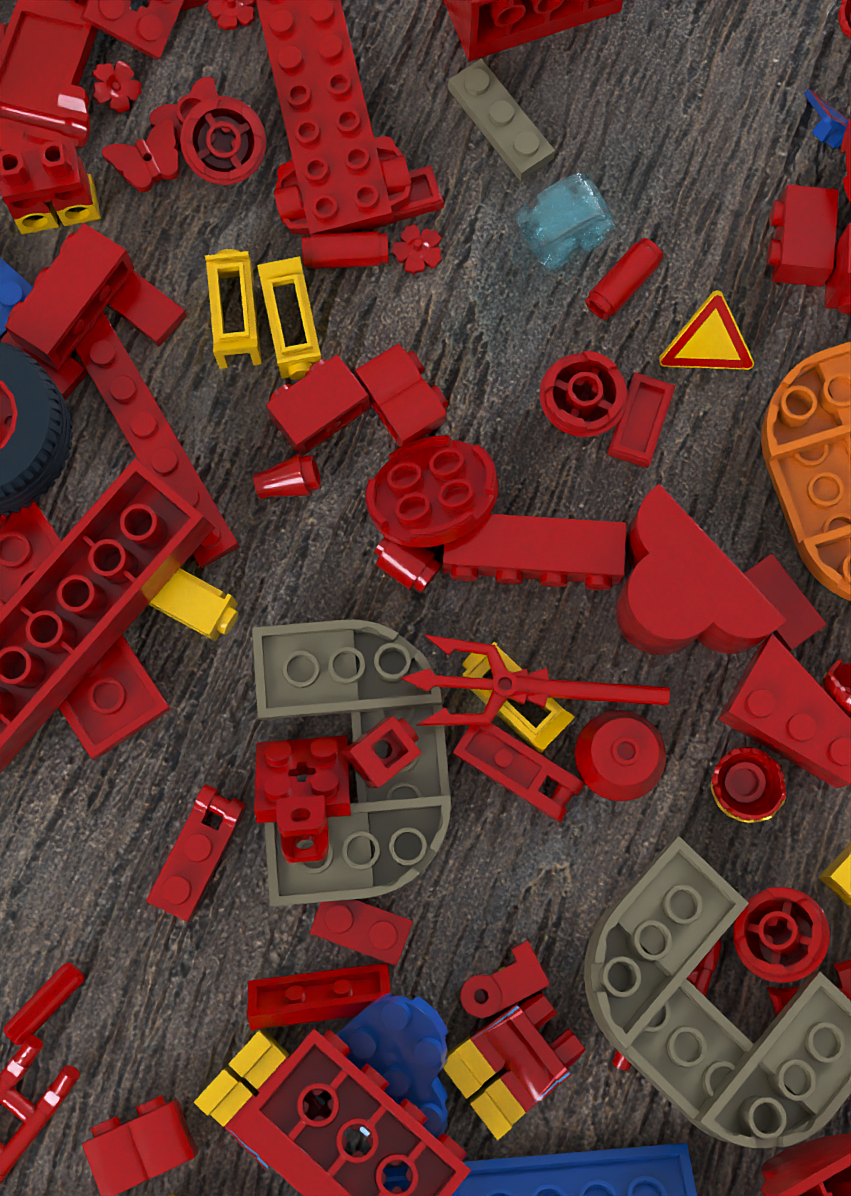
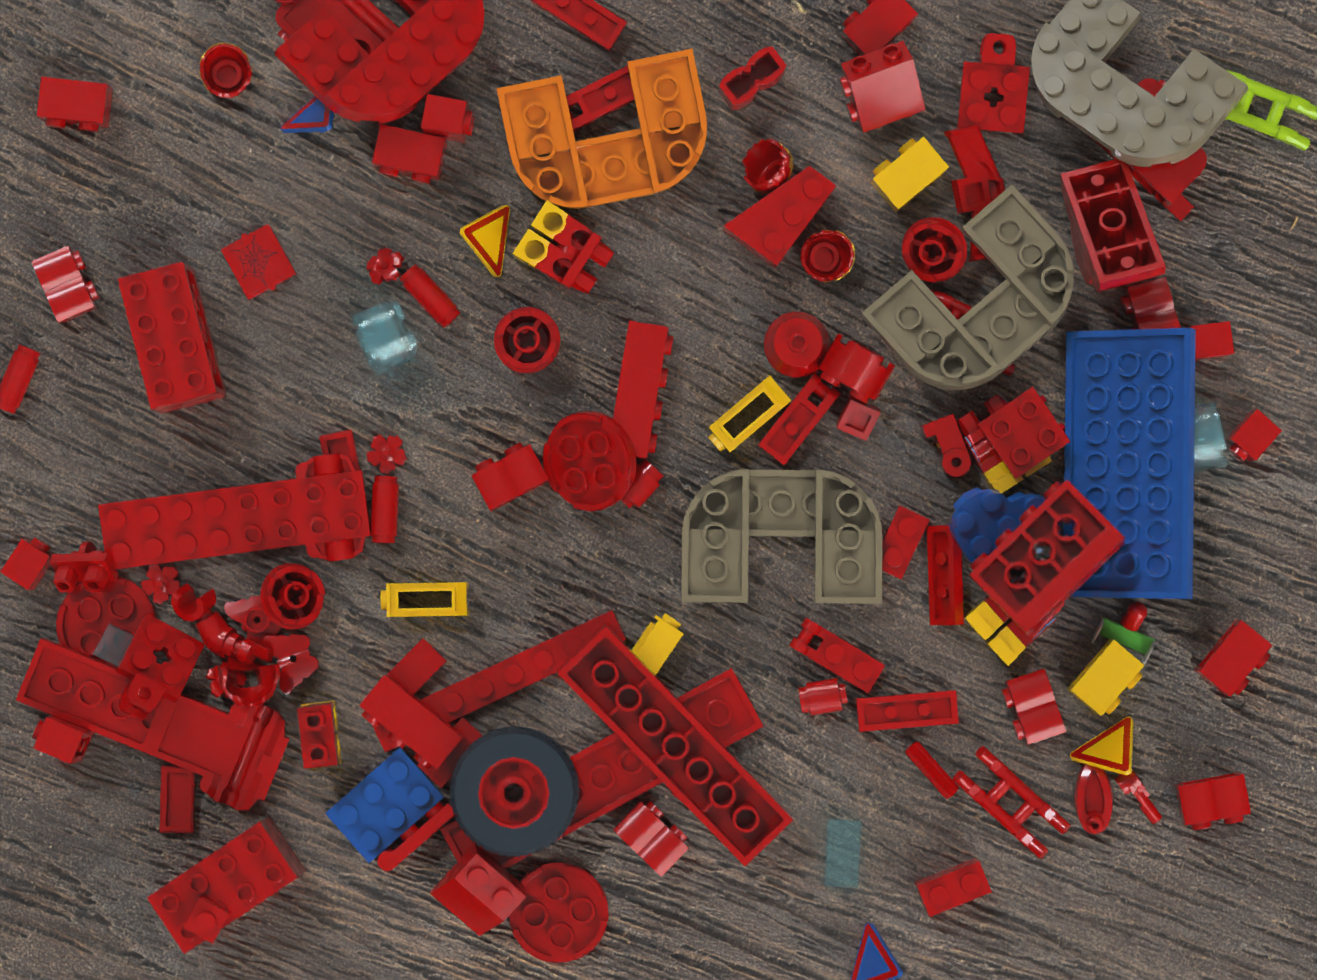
camera: 85 degrees left, 10 degrees up
red cone [253,453,322,499] -> none
red plate [254,735,351,863] -> none
yellow window [257,256,322,380] -> none
red brick [266,354,370,456] -> none
red brick [341,715,422,788] -> none
red piece [401,634,670,726] -> none
dark tan plate [447,58,555,181] -> none
red tile [607,372,676,468] -> none
red brick [616,484,787,655] -> none
red tile [743,554,827,652] -> none
none -> red piece [171,583,273,665]
none -> red helmet [214,656,280,707]
none -> red piece [221,224,297,300]
none -> red plant [366,247,405,285]
none -> red hips [512,200,614,294]
none -> red brick [798,678,848,716]
none -> red brick [818,333,896,403]
none -> red plate [836,395,881,441]
none -> red plate [856,690,959,732]
none -> red plate [977,386,1071,479]

